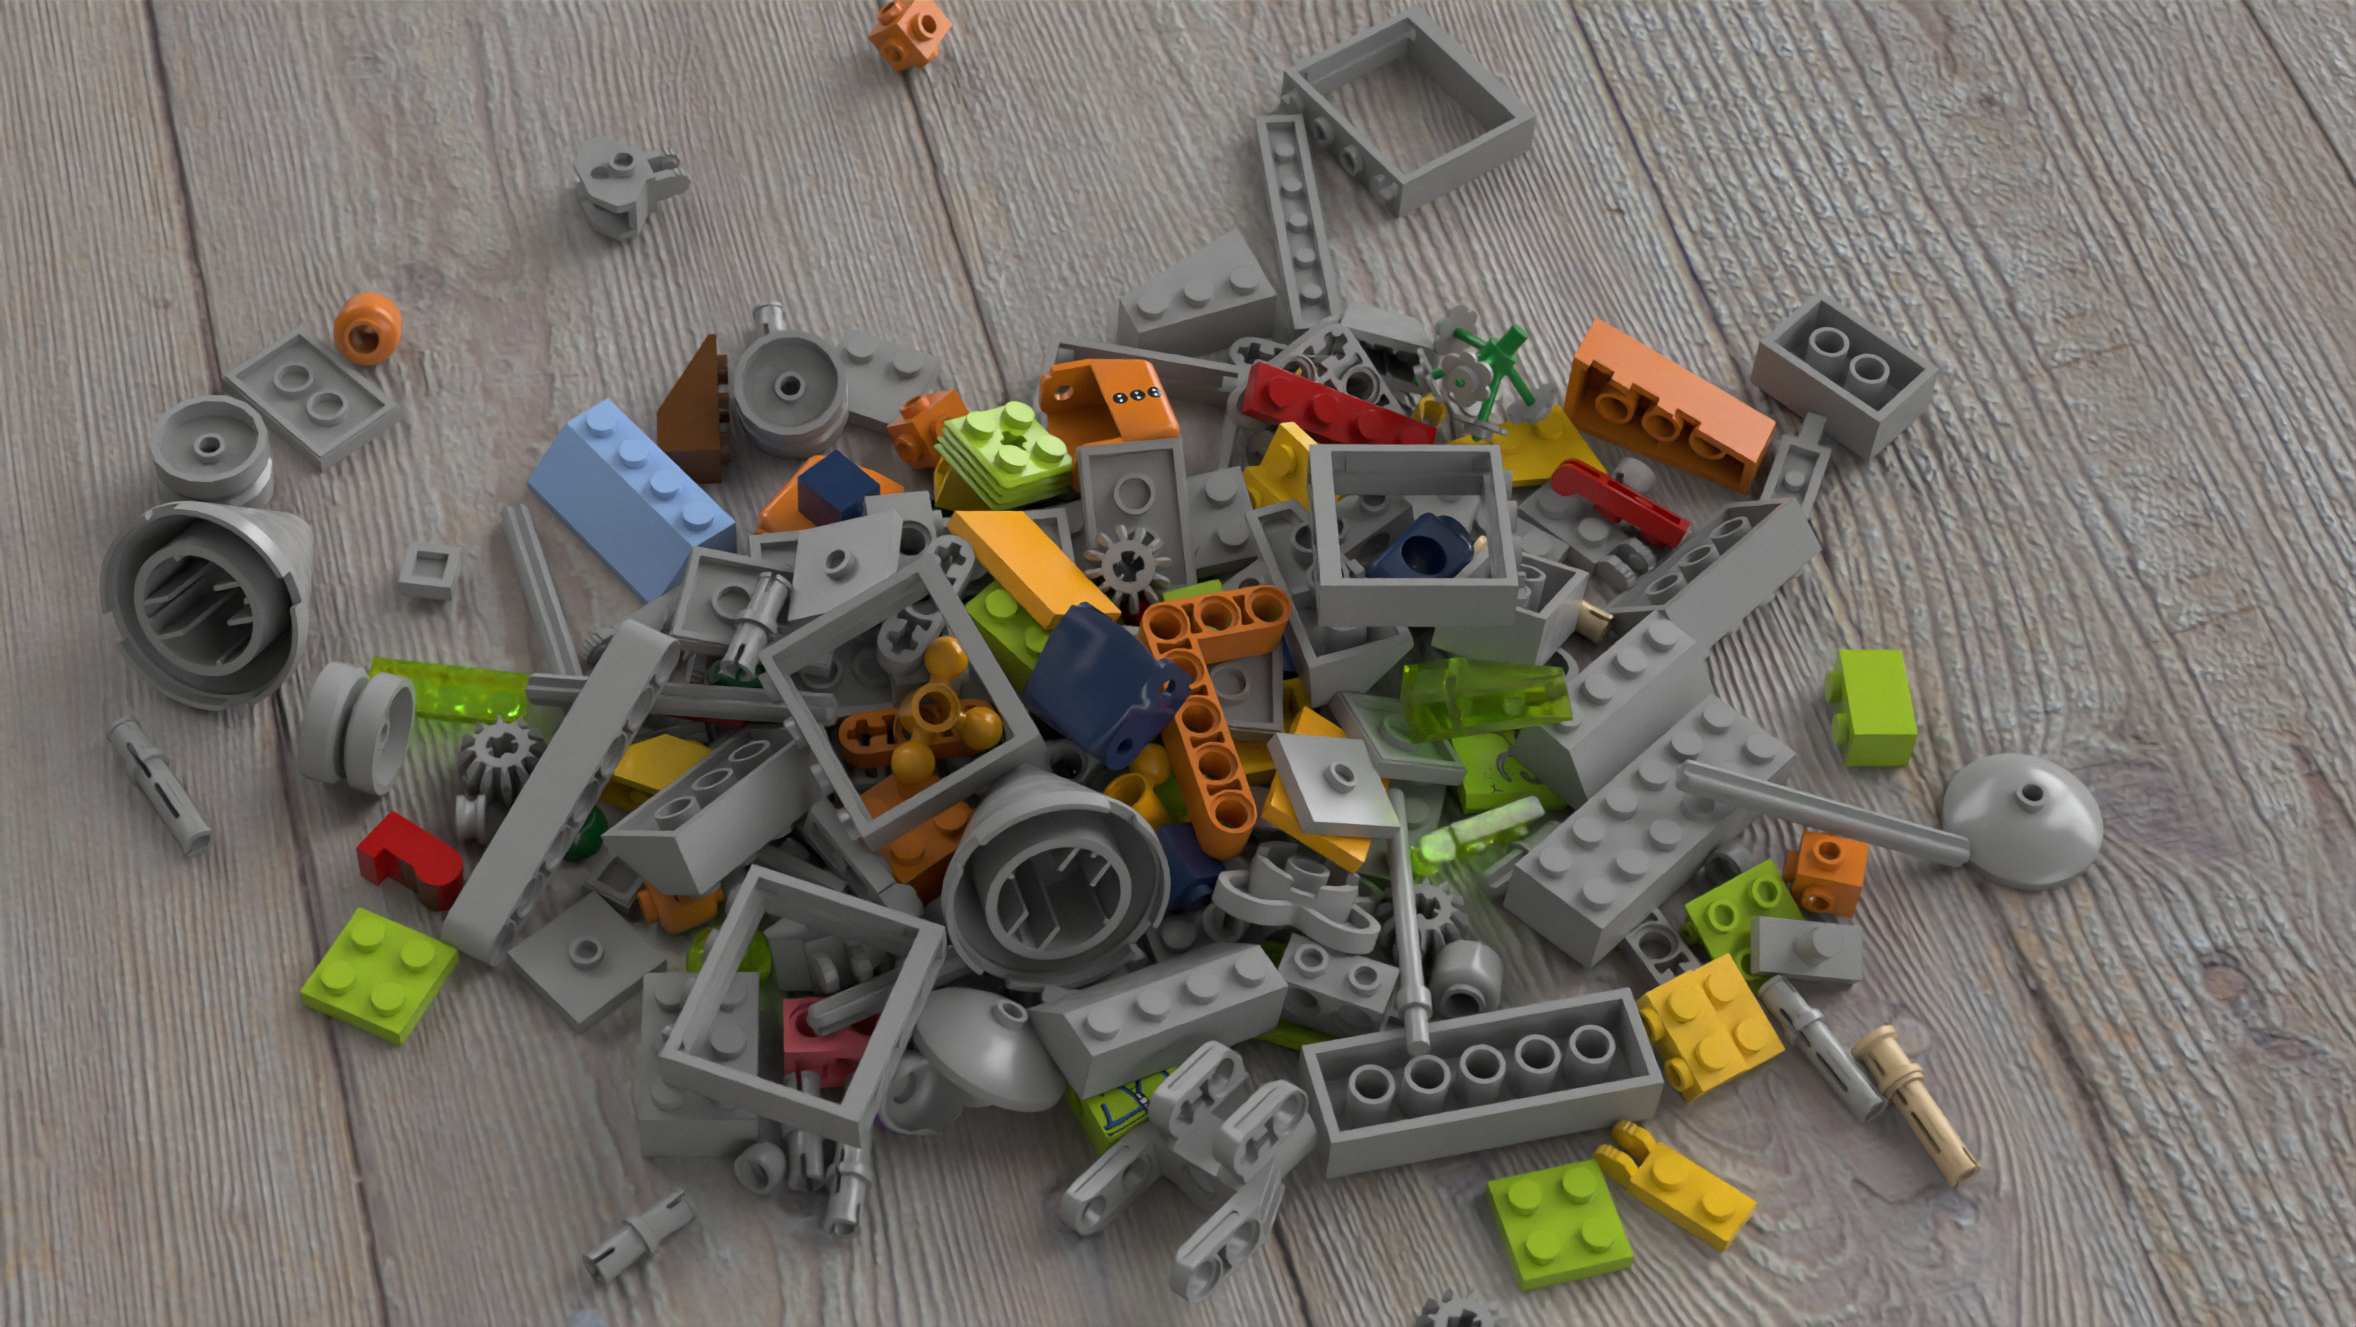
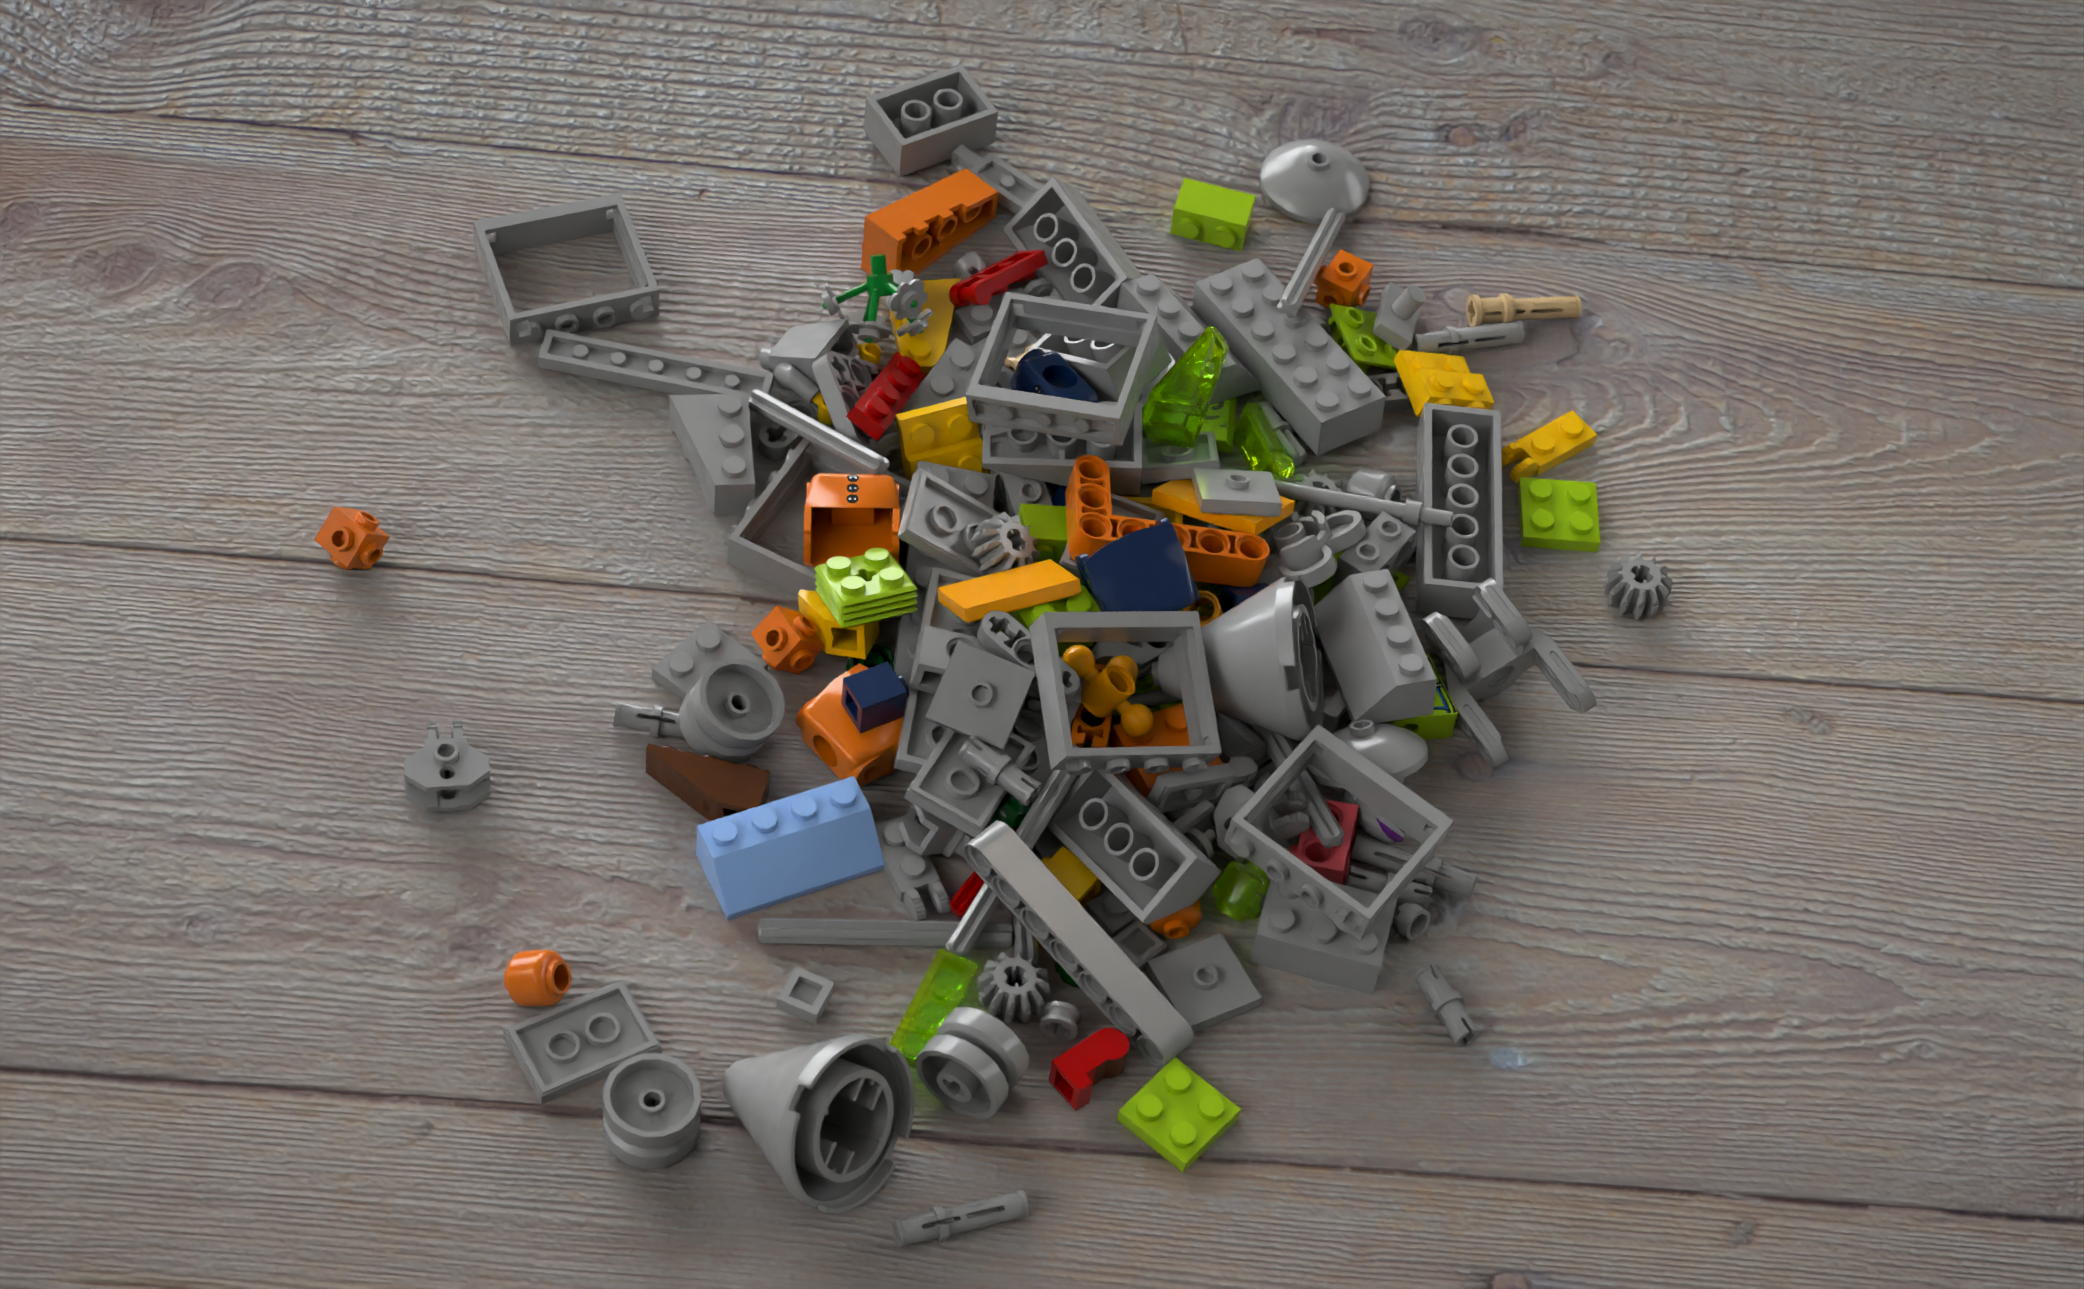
camera: 75 degrees left, 0 degrees up
none -> light grey axle [749,389,889,474]

